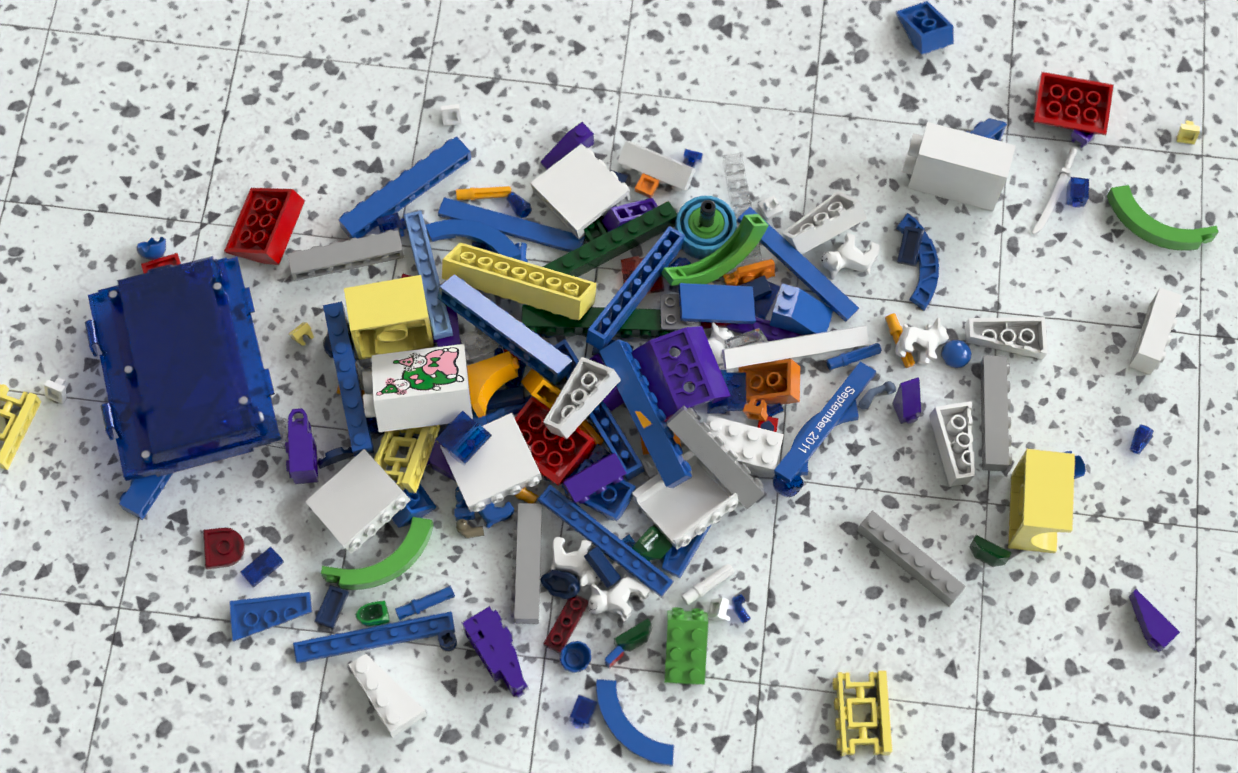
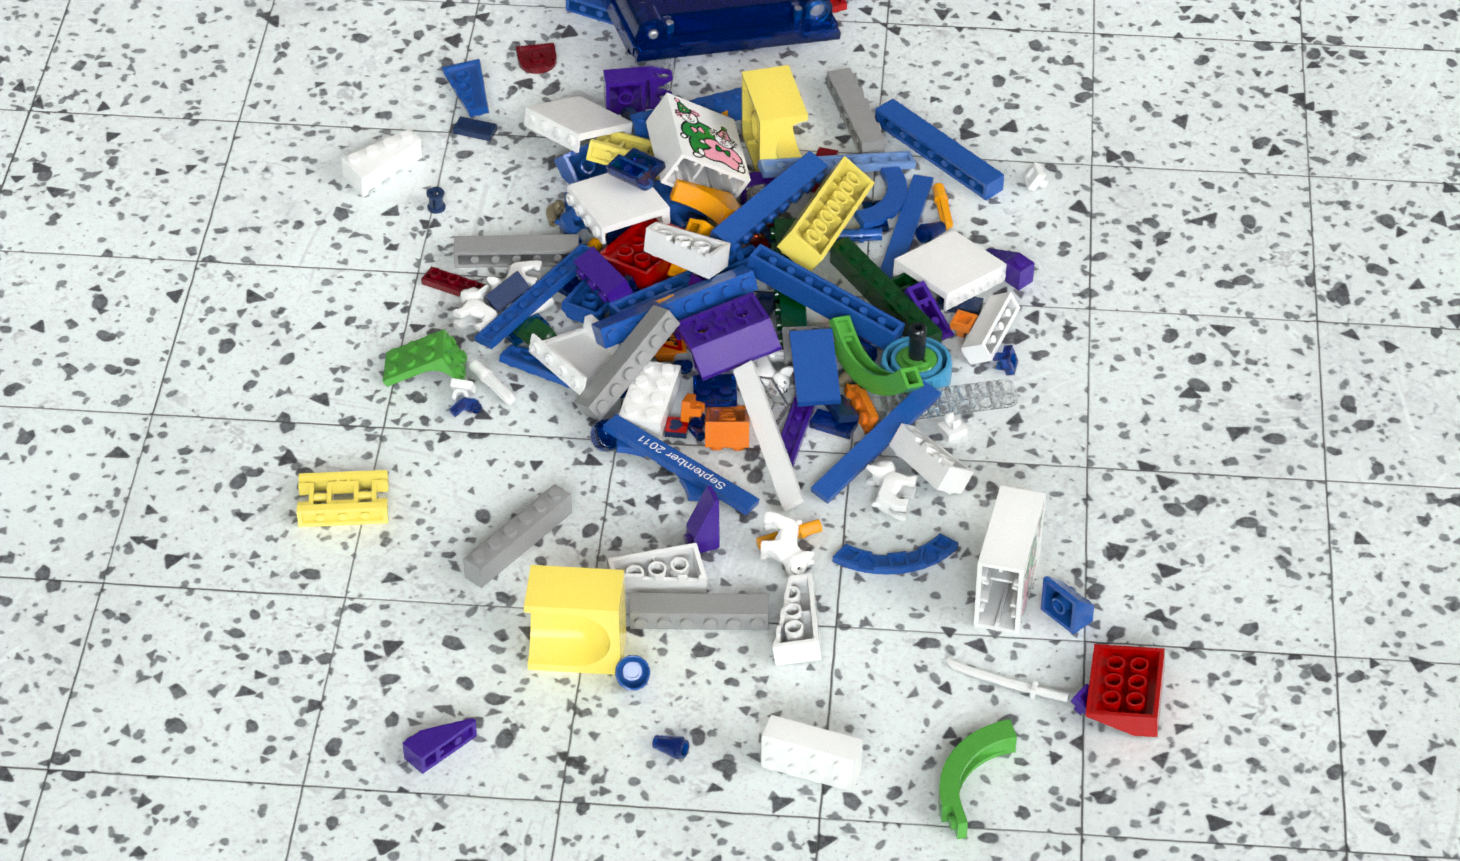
camera: 90 degrees right, 25 degrees down
red slope [224,188,305,265] -> none
clear blue tile [240,547,284,588] -> none
blue tile [293,611,456,664] -> none
bright green arch [321,517,434,590] -> none
rock [355,601,390,626] -> none
clear blue bracket [377,212,407,237] -> none
blue pin [395,585,455,620] -> none
dark purple piece [462,606,529,698] -> none
dark blue arm [540,570,581,599] -> none
blue hair [560,641,592,673] -> none
clear blue brick [570,695,598,729] -> none
blue tile [596,679,674,766] -> none
blue tile [605,646,624,669] -> none
dark green slope [614,618,652,652] -> none
blue slope [770,283,833,335] -> none
blue axle [826,343,882,370] -> none
sand blue piece [859,381,896,410] -> none
blue slope [896,1,954,55] -> none
dark blue tile [897,226,924,266] -> none
blue hair [941,339,972,368] -> none
dark green slope [969,535,1012,567] -> none
clear blue brick [1066,177,1089,207] -> none
light yellow tile [1176,121,1200,144] -> none

